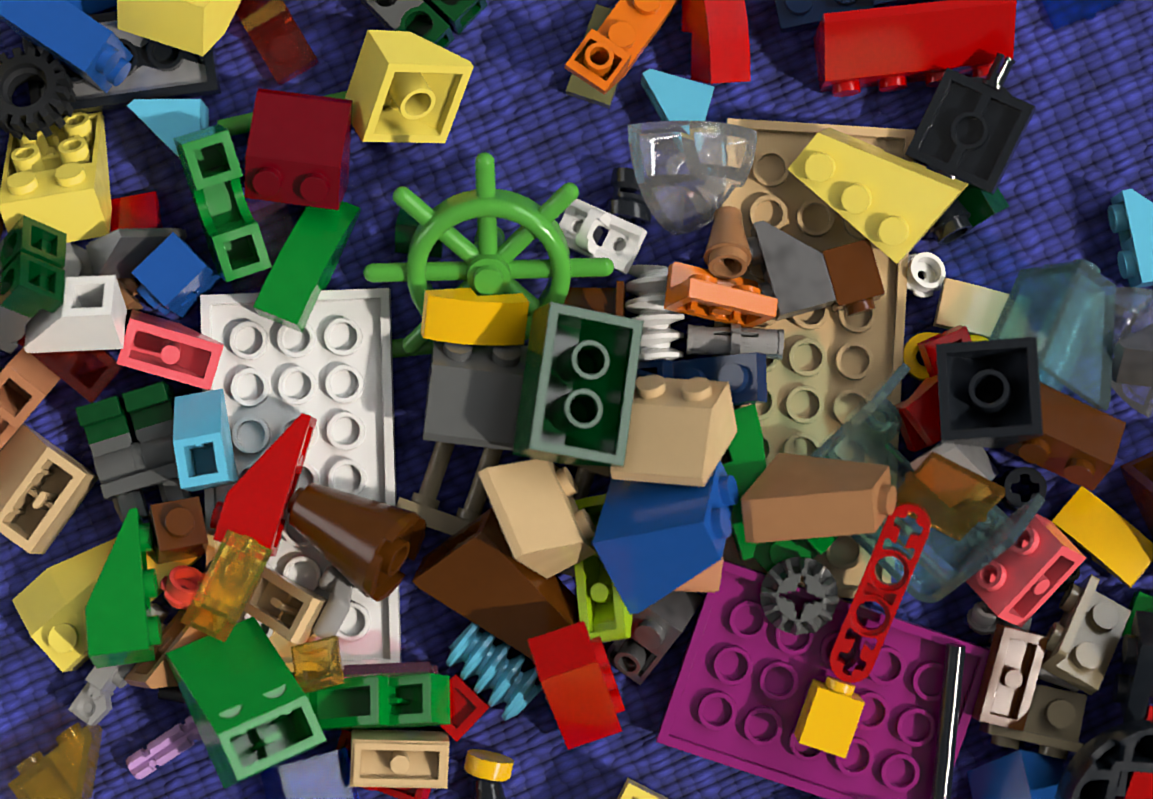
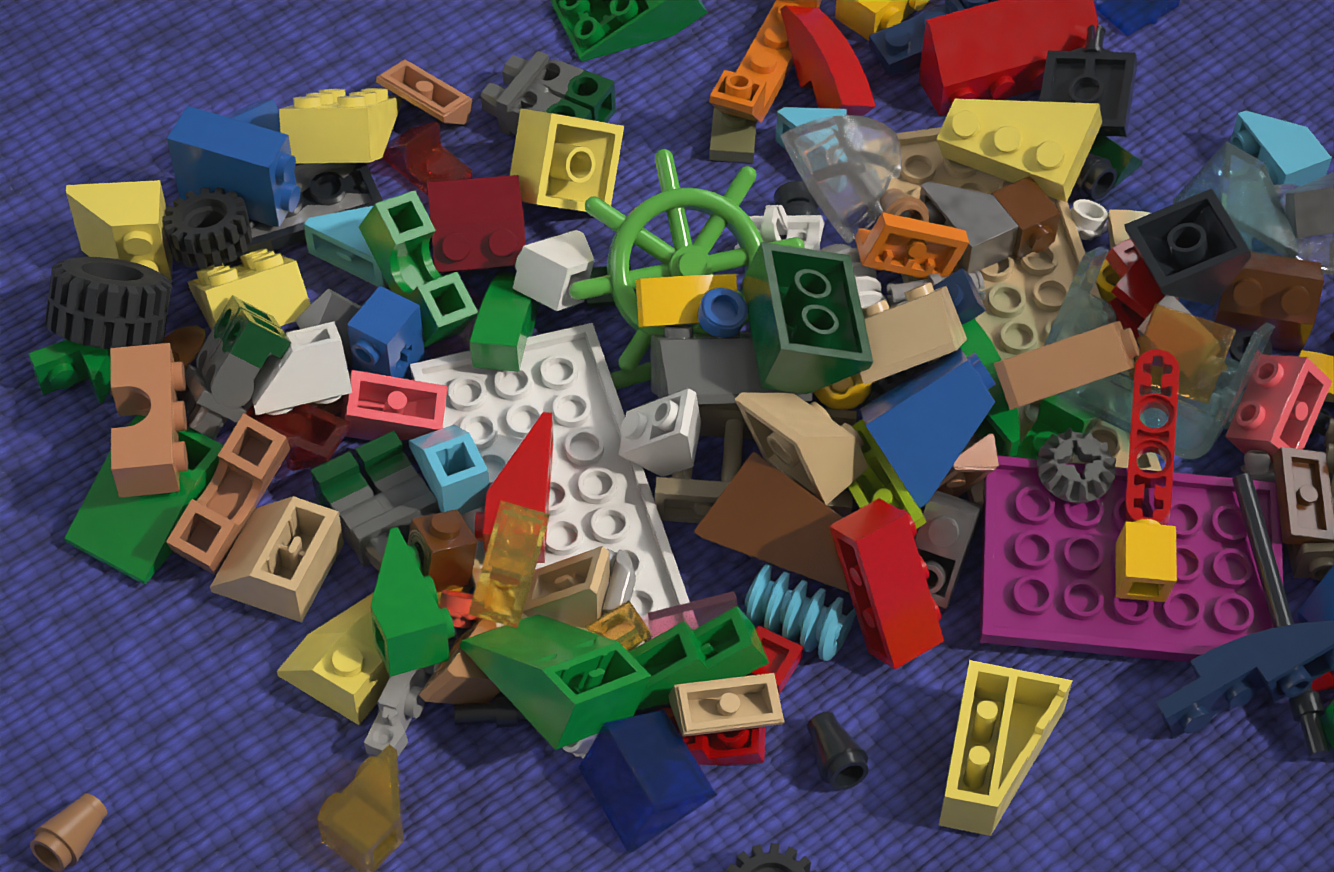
camera: 20 degrees left, 30 degrees down
lavender axle [126,716,202,780] -> none
reddish brown cone [287,483,426,602] -> none
yellow tile [464,749,514,781] -> none
none -> white slope [513,230,594,311]
none -> white slope [618,388,701,477]
none -> blue tile [697,288,748,338]

